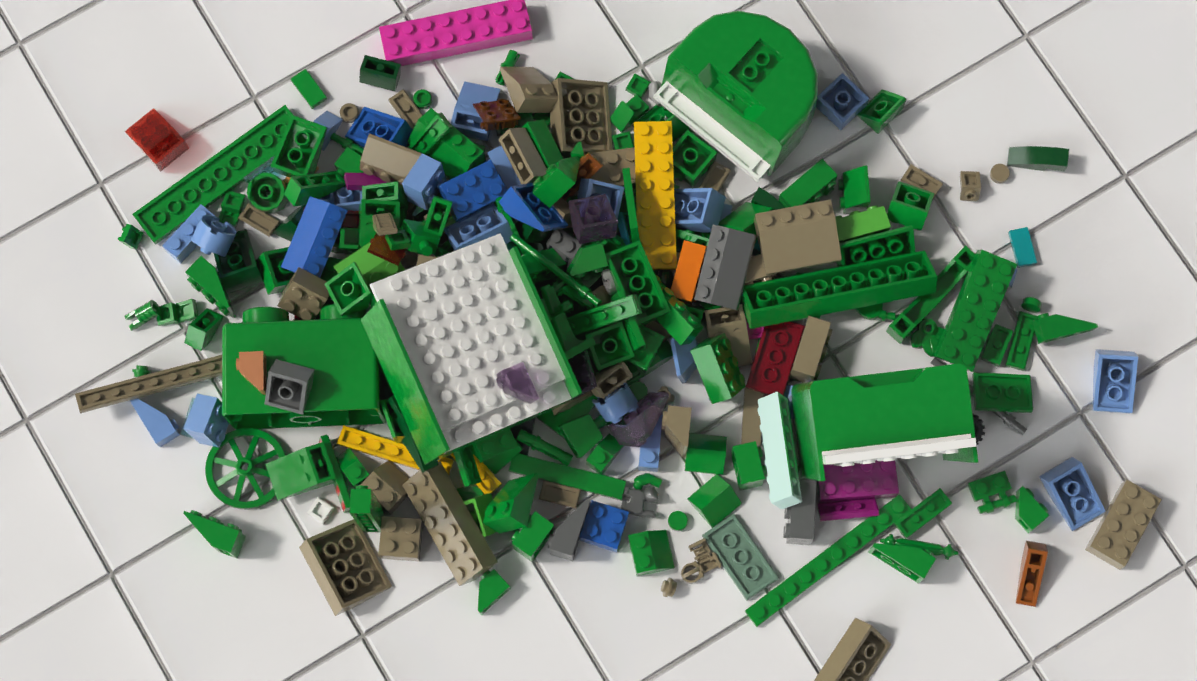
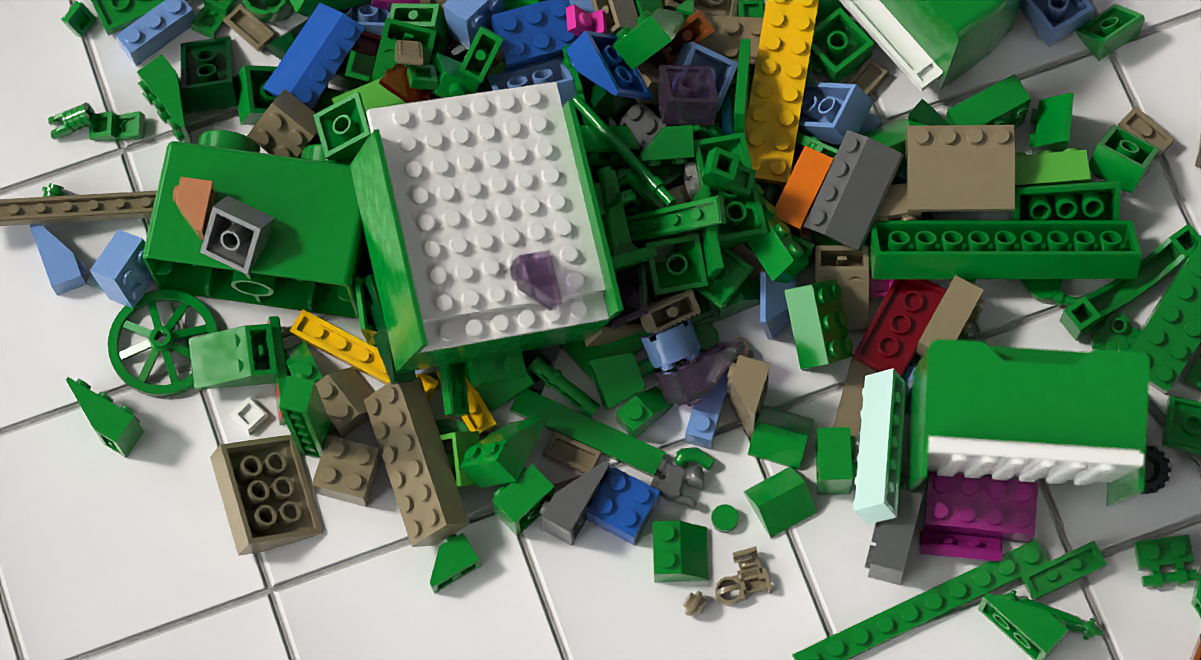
camera: 15 degrees right, 5 degrees down
green slope [184,308,224,351] -> none
medium blue brick [191,215,237,257] -> none
sand green tile [702,514,779,601] -> none
none -> dark pink bracket [566,4,607,37]
none -> green brick [702,147,756,197]

